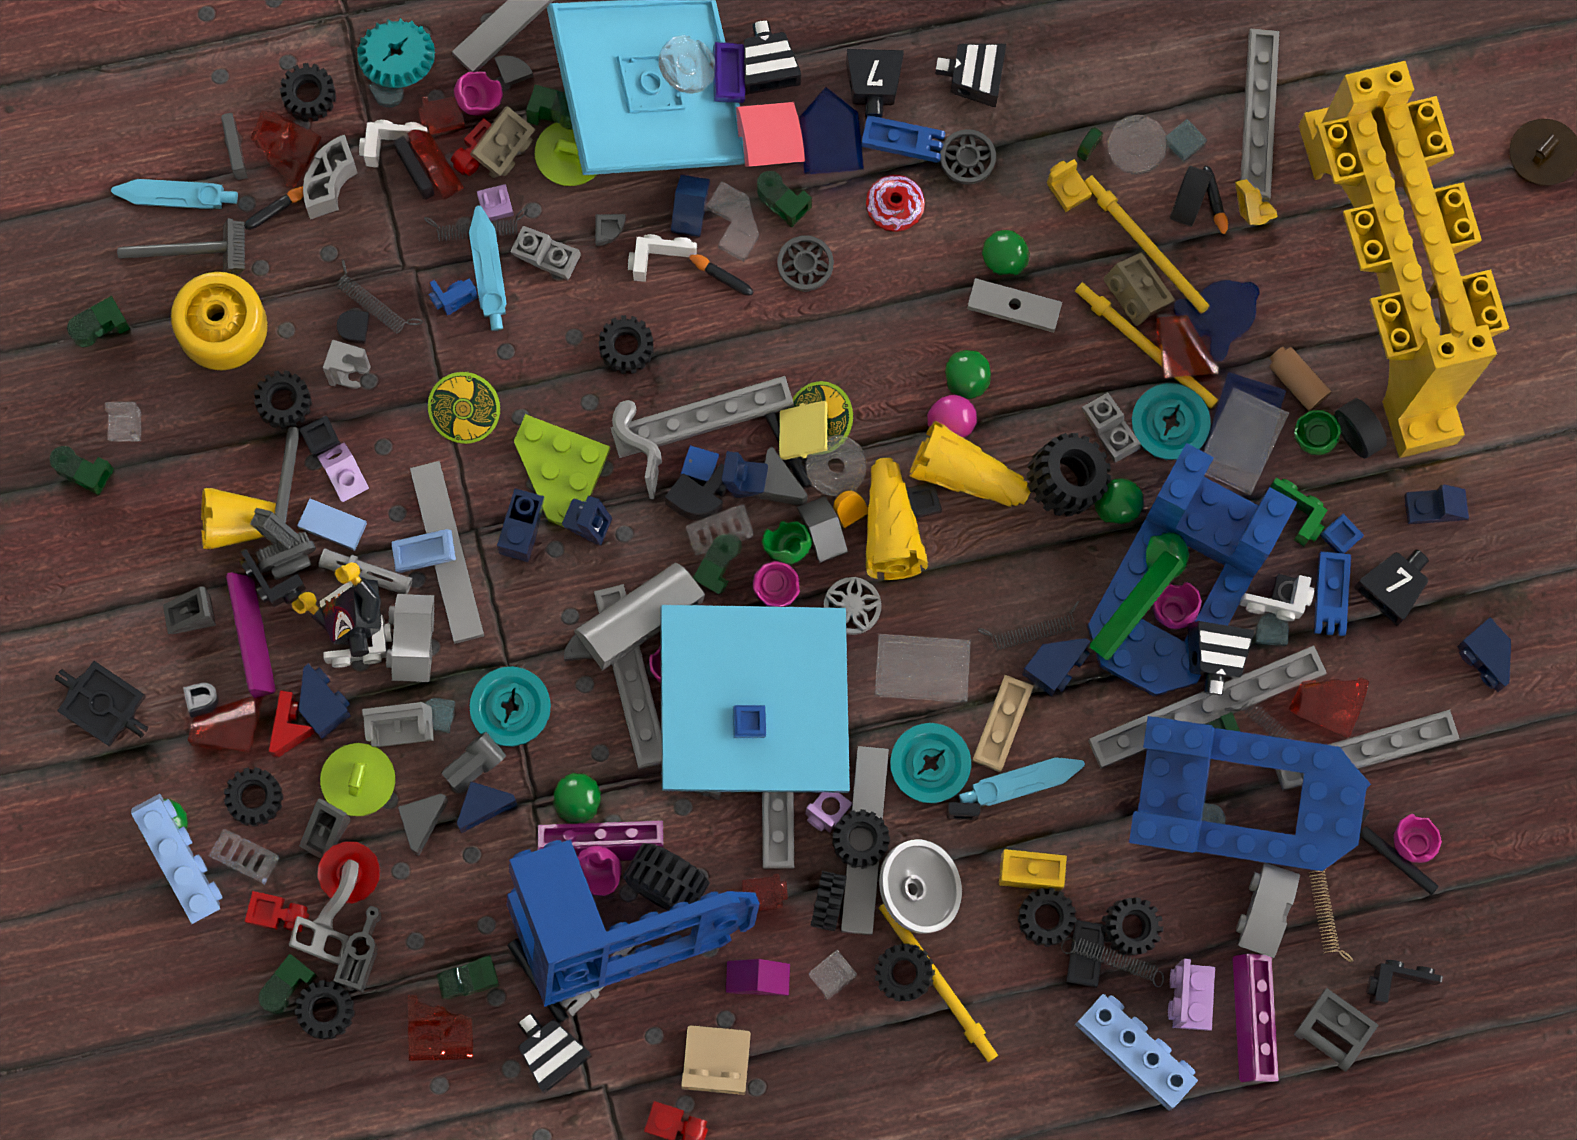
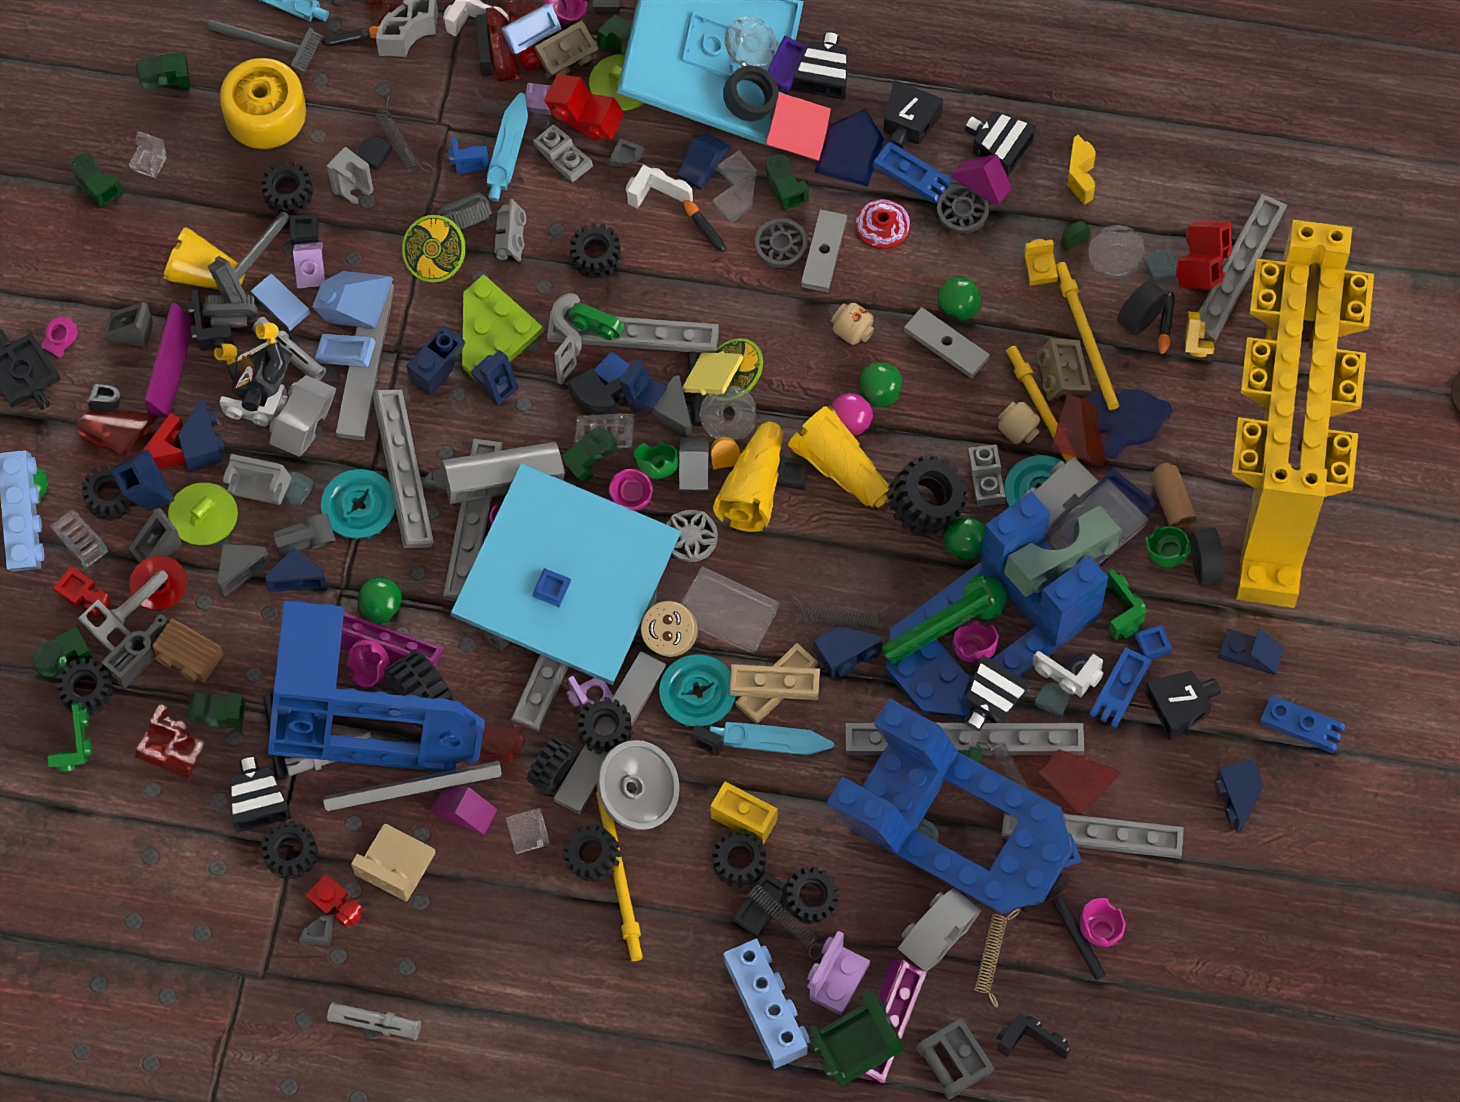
camera: 30 degrees right, 10 degrees down
none -> dark pink animal [40,316,78,358]
none -> green bracket [47,702,92,772]
none -> dark blue slope [111,449,175,512]
none -> medium nougat brick [152,618,224,683]
none -> black tyre [261,821,318,879]
none -> medium blue slope [312,271,393,329]
none -> light grey tile [323,761,502,811]
none -> light grey tile [372,389,434,548]
none -> dark grey piece [438,193,492,230]
none -> light grey hinge [494,199,526,262]
none -> light blue tile [501,3,562,54]
none -> red brick [544,74,625,140]
none -> green plate [569,303,625,340]
none -> tan head [641,601,698,657]
none -> black tyre [723,65,779,122]
none -> tan tile [730,664,820,700]
none -> light grey tile [801,209,847,293]
none -> dark green panel [809,989,906,1086]
none -> tan head [831,303,875,345]
none -> magenta slope [951,154,1012,206]
none -> tan head [997,402,1040,444]
none -> sand green arch [1004,505,1122,597]
none -> light grey brick [1022,458,1099,531]
none -> yellow slope [1067,135,1096,205]
none -> red brick [1175,220,1232,289]
none -> blue hinge [1259,695,1345,753]

